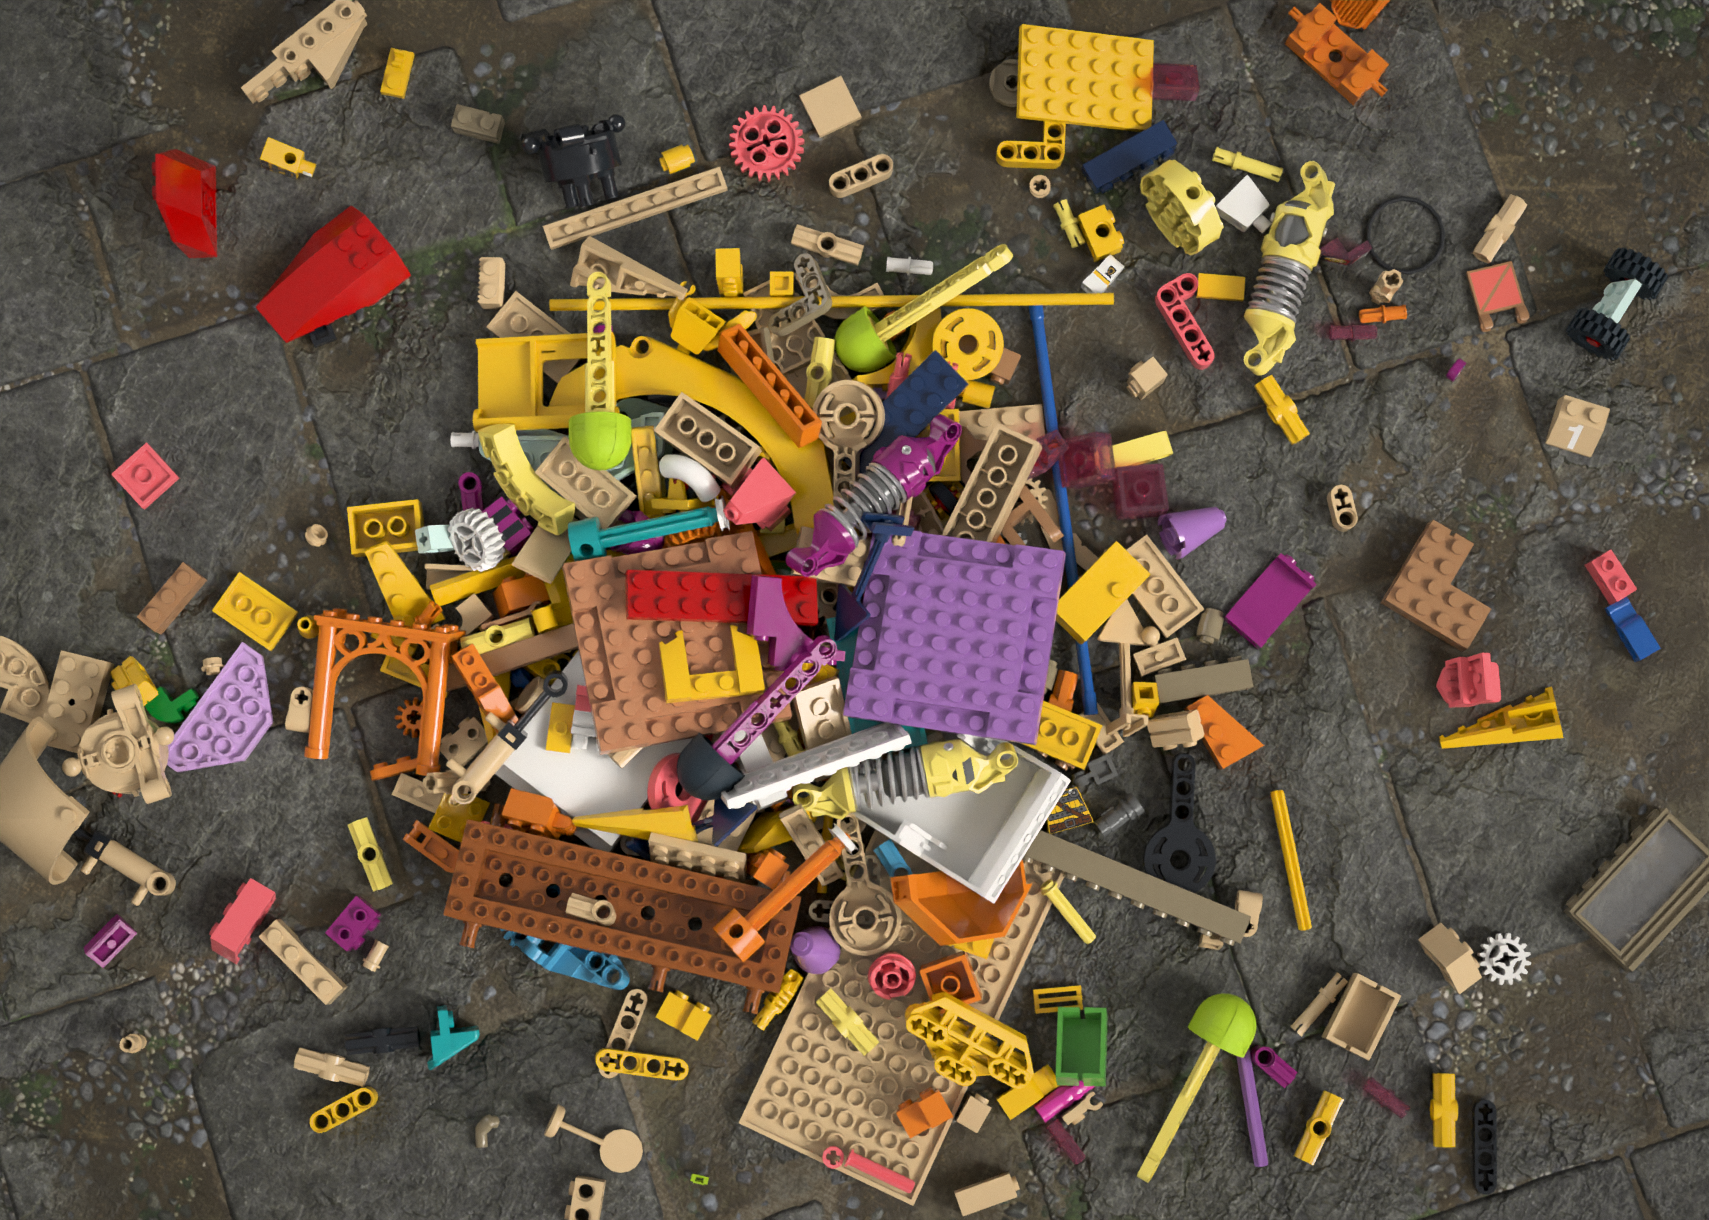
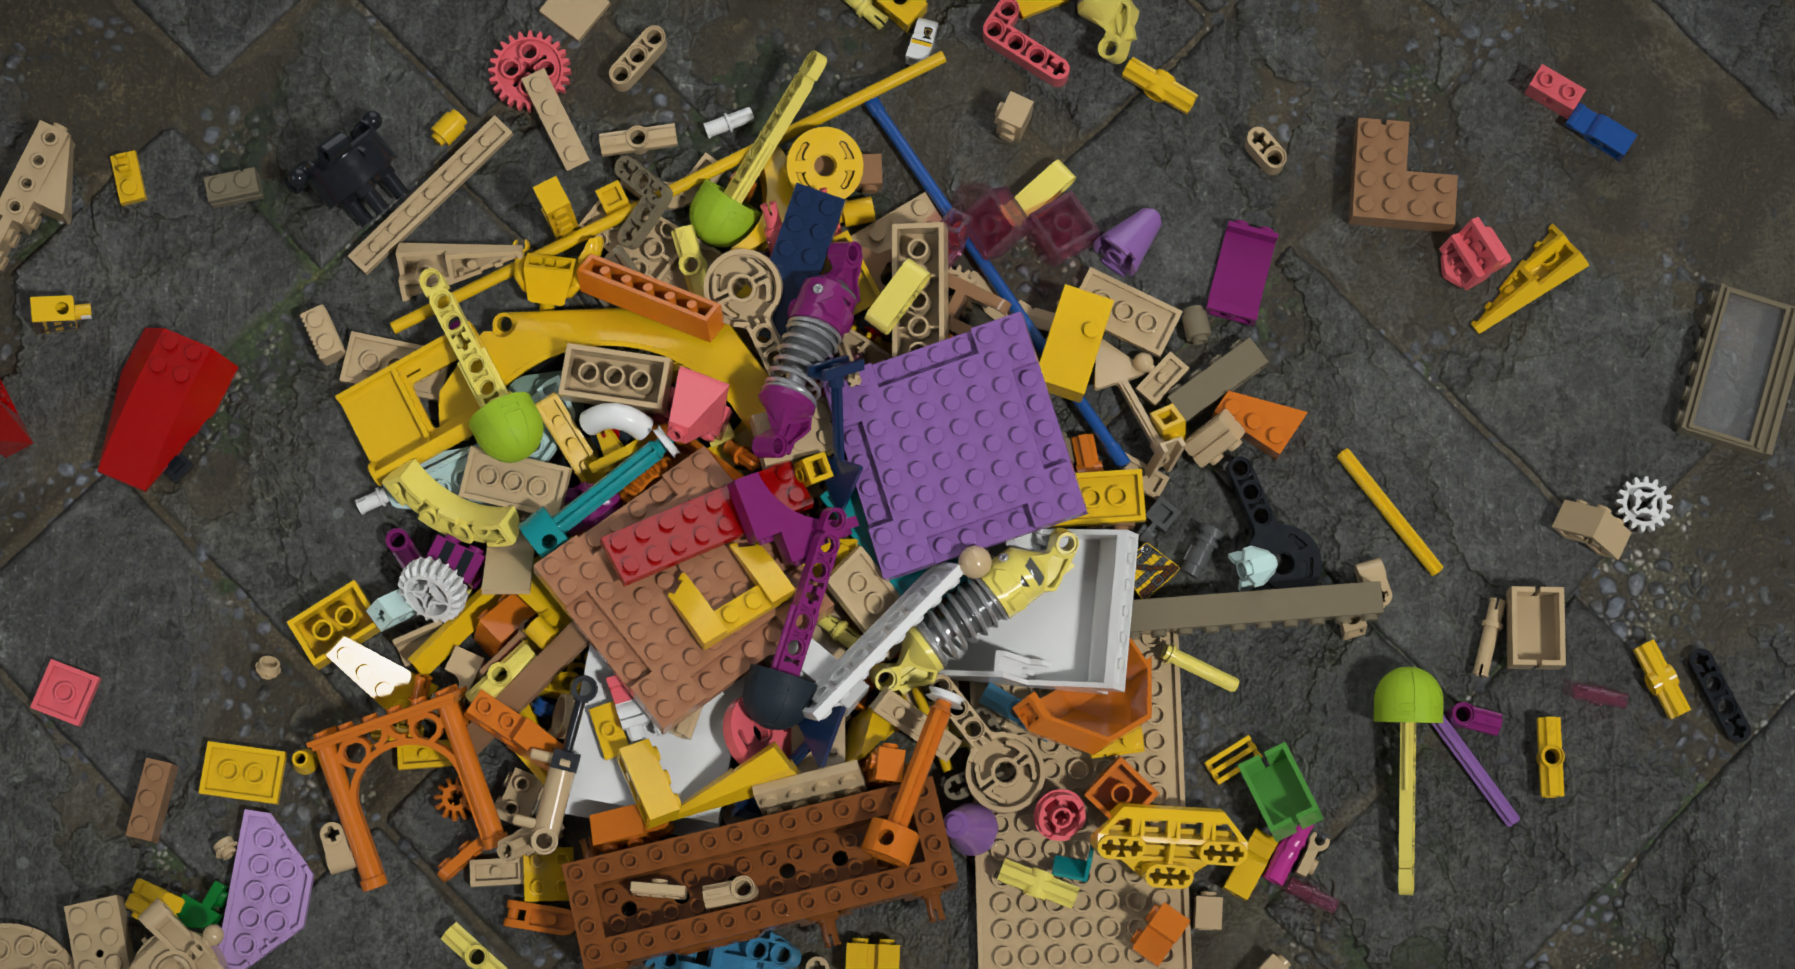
camera: 25 degrees left, 5 degrees down
yellow hinge [752,969,804,1031] -> none
none -> tan plate [521,68,590,172]
none -> yellow brick [616,738,682,830]
none -> tan plate [630,879,687,900]
none -> orange axle [723,440,761,472]
none -> yellow brick [794,451,834,487]
none -> light yellow beam [865,258,931,335]
none -> tan piece [958,545,992,579]
none -> teal bracket [1052,844,1094,882]
none -> light aqua brick [1228,546,1277,592]

